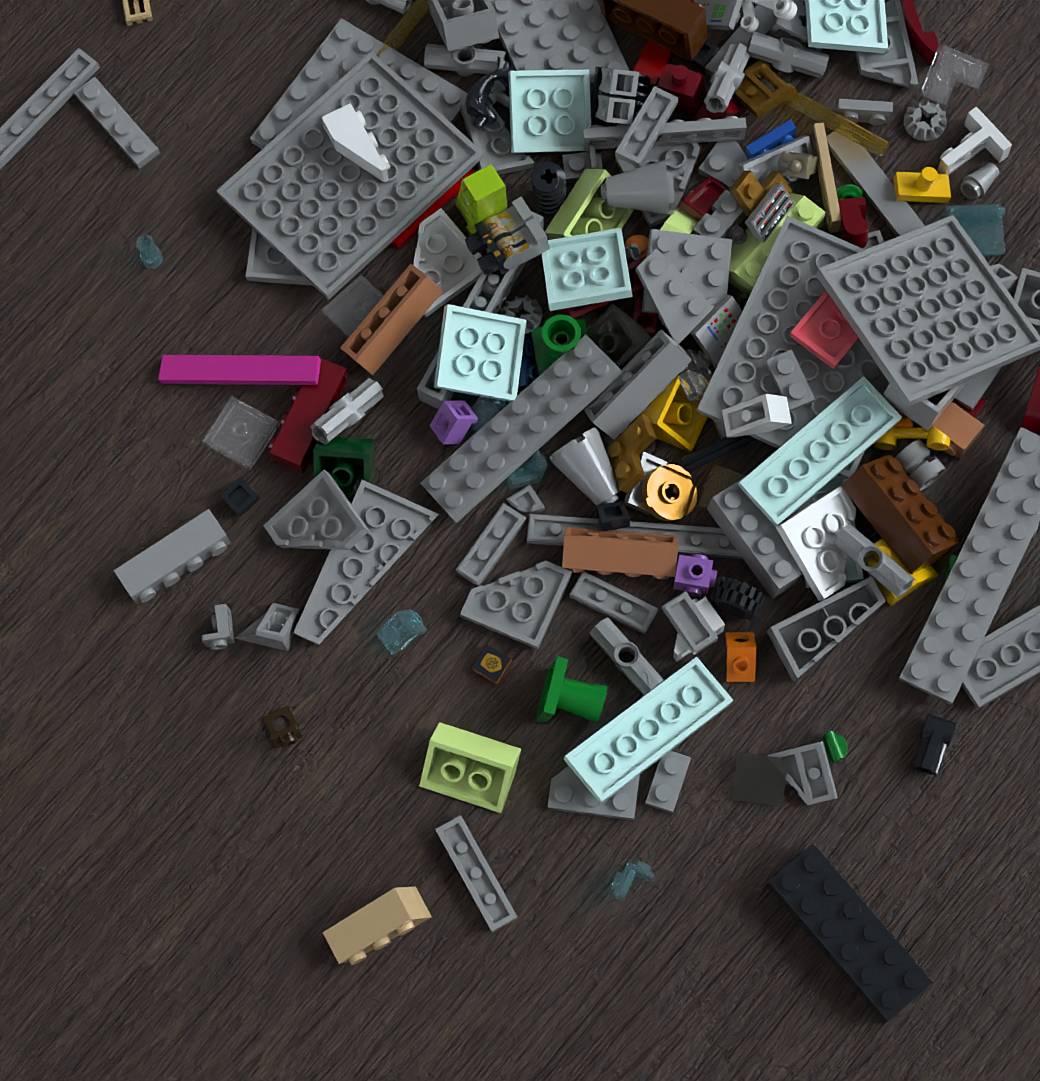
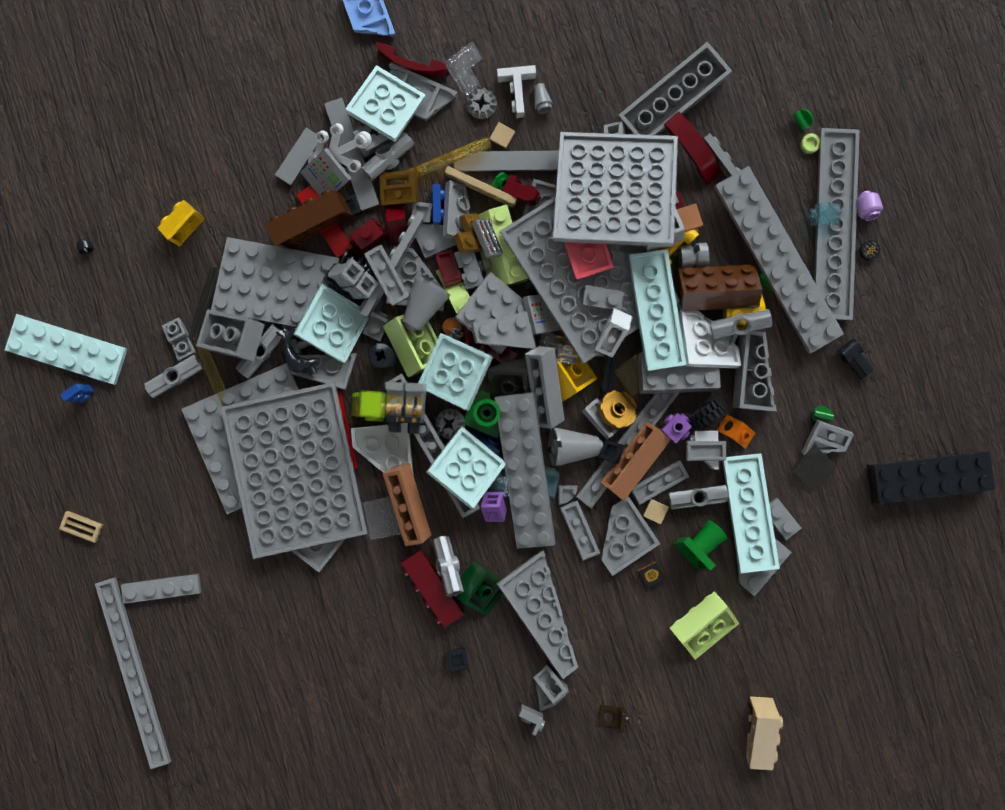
camera: 60 degrees left, 15 degrees up
light grey brick [114,509,231,604] -> none
clear light blue pin [136,235,163,268] -> none
dark pink tile [158,355,321,385] -> none
clear plate [203,396,279,470] -> none
light grey plate [263,470,369,550] -> none
white slope [322,103,390,182] -> none
clear light blue bracket [376,609,427,655] -> none
light grey plate [435,815,518,933] -> none
pearl gold plate [606,414,657,493] -> none
clear light blue bracket [611,860,655,902] -> none
light grey piece [704,43,750,113] -> none
dark tan piece [777,151,818,179] -> none
light grey plate [836,99,893,126] -> none
yellow tile [893,167,951,203] -> none
clear light blue hinge [946,204,1005,256] -> none
none -> light grey plate [411,202,433,224]
none -> tan tile [489,122,515,149]
none -> tan tile [643,499,669,524]

